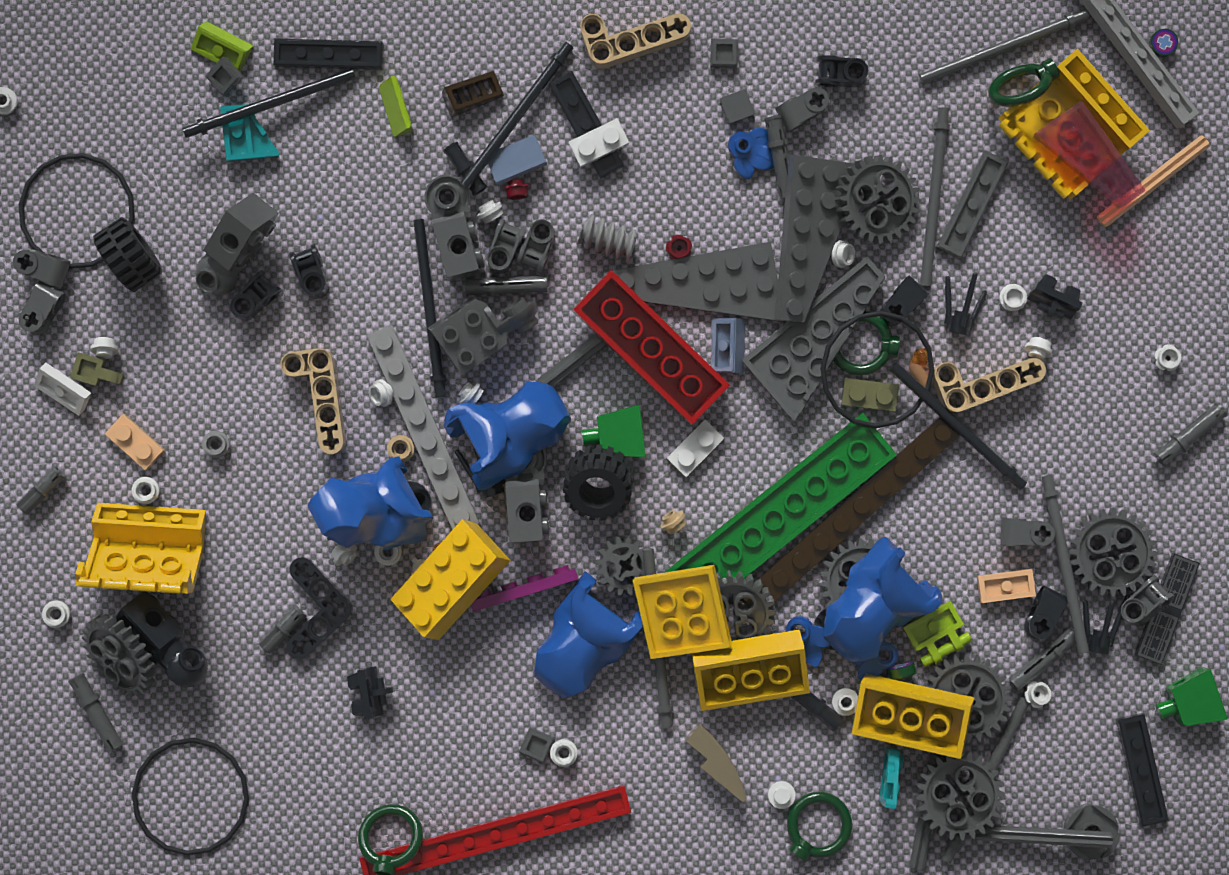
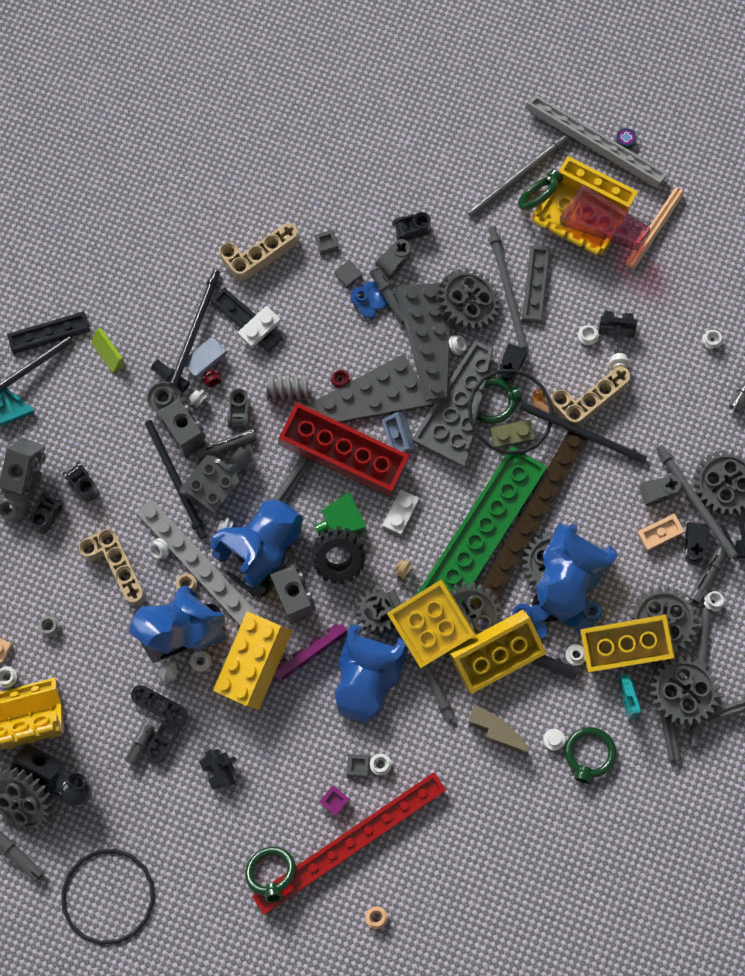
camera: 10 degrees left, 15 degrees down
dark brown slope [442,71,504,117] -> none
dark grey piece [487,219,527,274] -> none
dark green tile [887,661,916,680] -> none
lime plate [902,601,972,667] -> none
black plant [944,272,987,336] -> none
none -> magenta plate [319,785,350,816]

